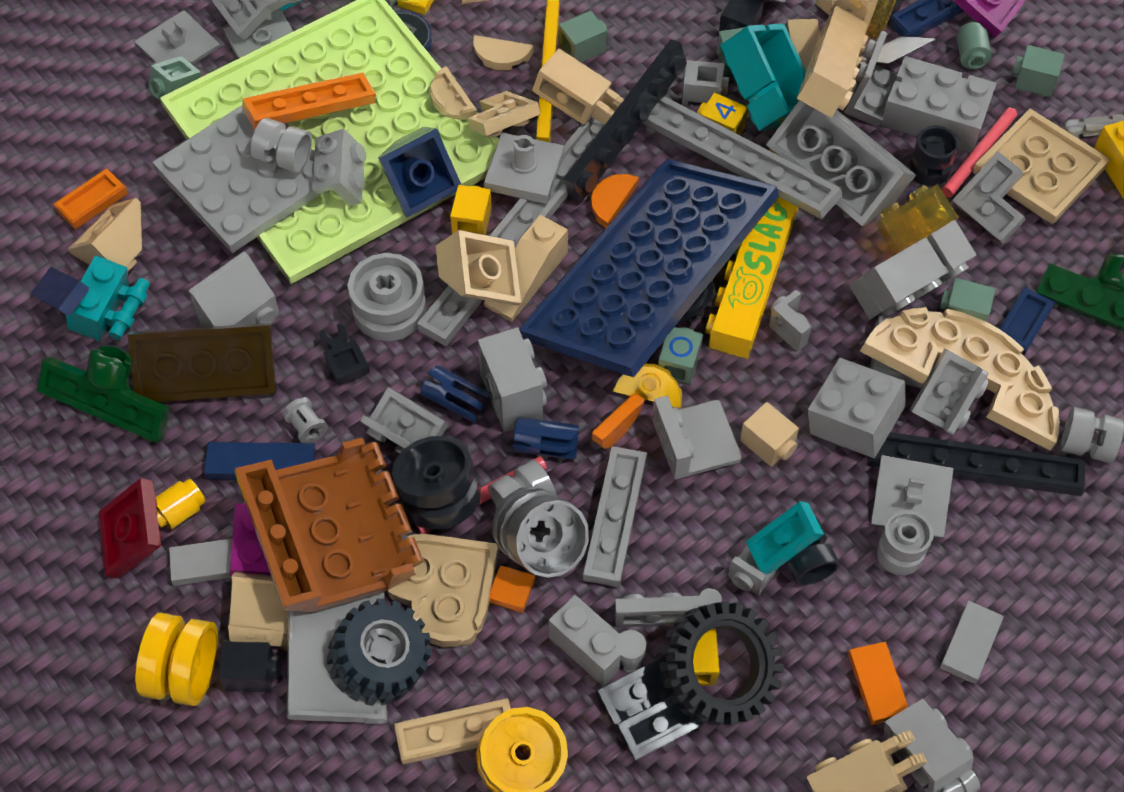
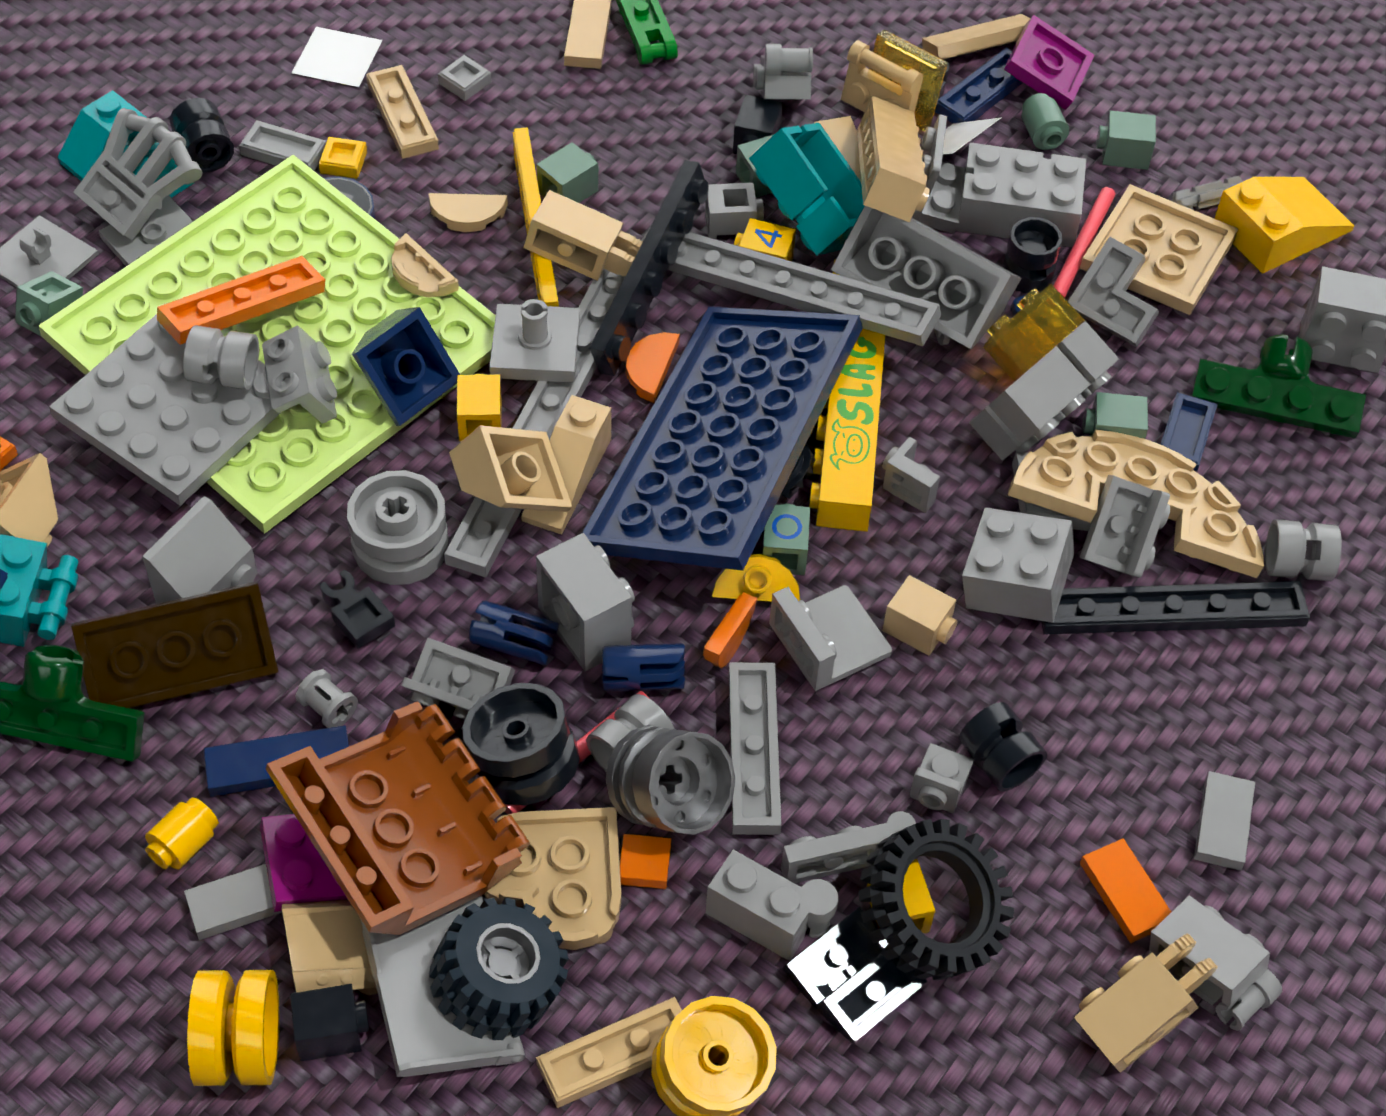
camera: 15 degrees left, 5 degrees down
dark red plate [98,478,161,579] -> none
tan plate [468,91,540,137] -> none
teal plate [746,501,824,574] -> none
light grey piece [871,455,954,538] -> none
light grey wheel [876,510,933,576] -> none

